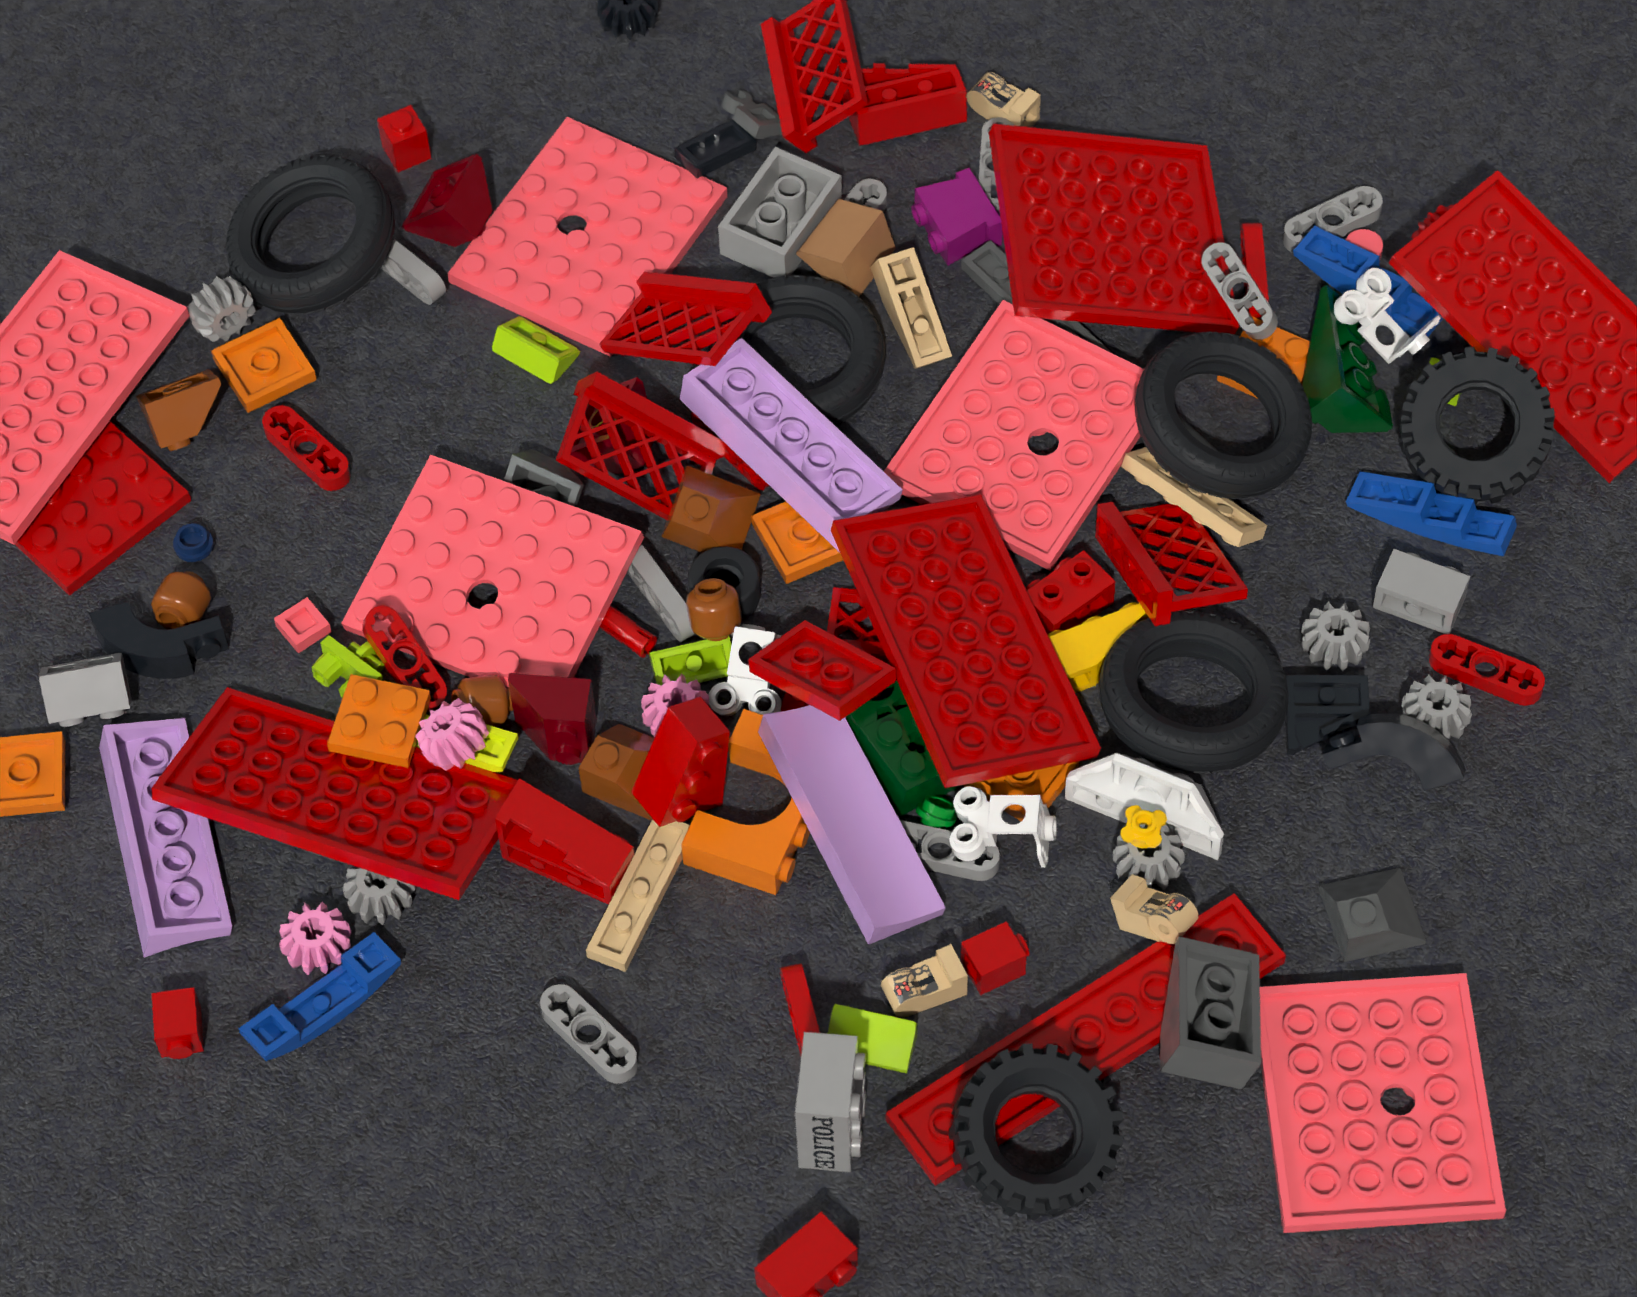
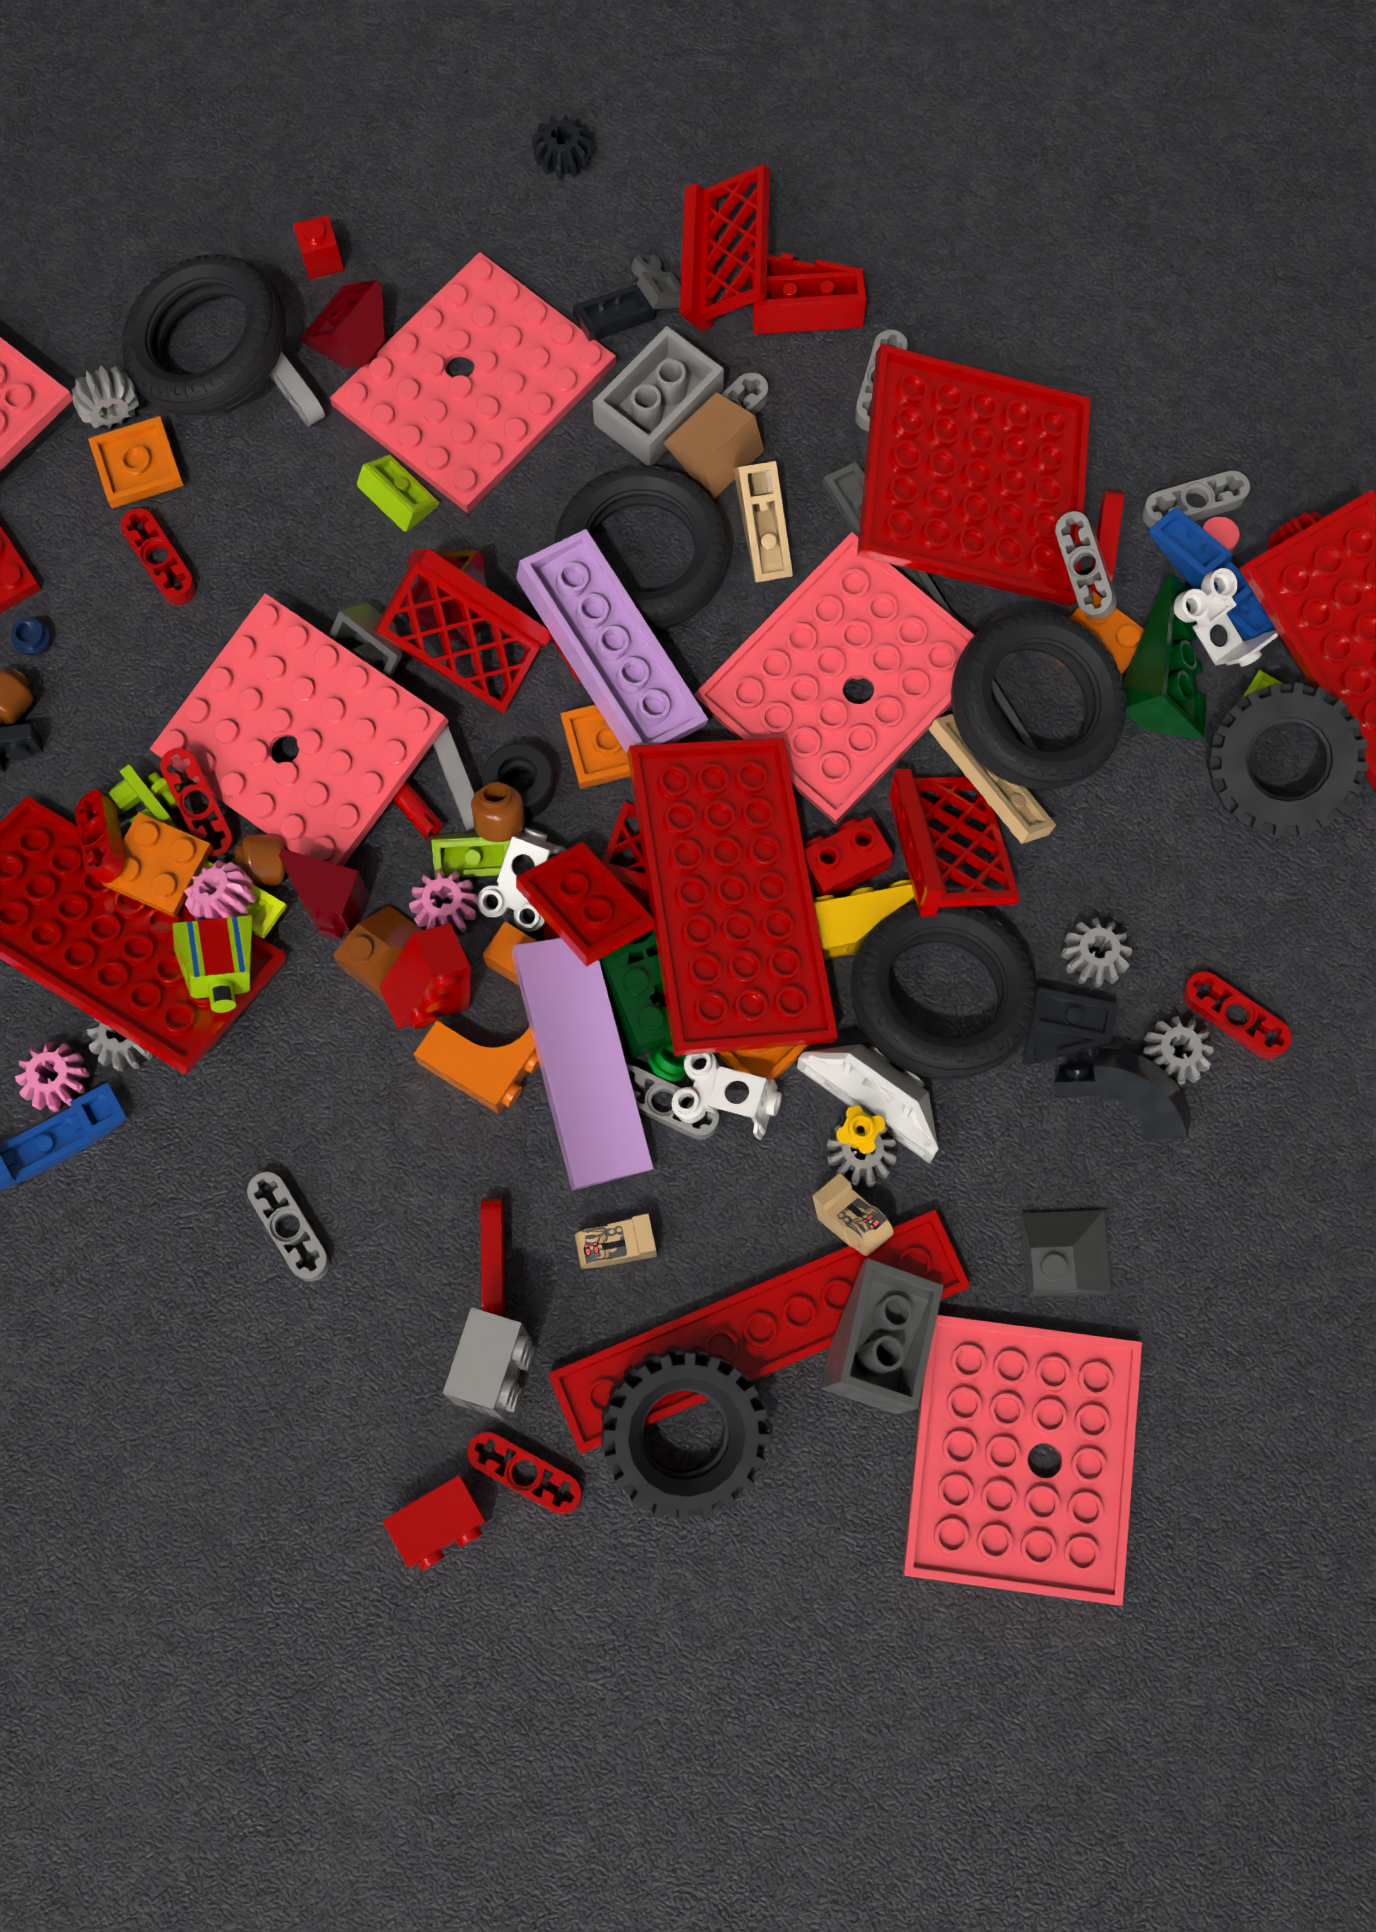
camera: 10 degrees right, 15 degrees up
dark orange slope [136,369,221,451] -> none
coral plate [274,597,332,653] -> none
red wedge [495,778,634,905] -> none
tan plate [586,819,690,972] -> none
red fence [599,272,772,366] -> none
dark orange slope [661,466,761,553] -> none
lime slope [827,1004,917,1073] -> none
magenta hips [911,168,1002,266] -> none
red brick [961,921,1030,995] -> none
tan leg [967,72,1041,127] -> none
blue slope [1346,471,1517,556] -> none
light grey brick [1373,549,1470,634] -> none
none -> red beam [75,790,126,883]
none -> torso [172,915,252,1013]
none -> red beam [467,1432,582,1515]

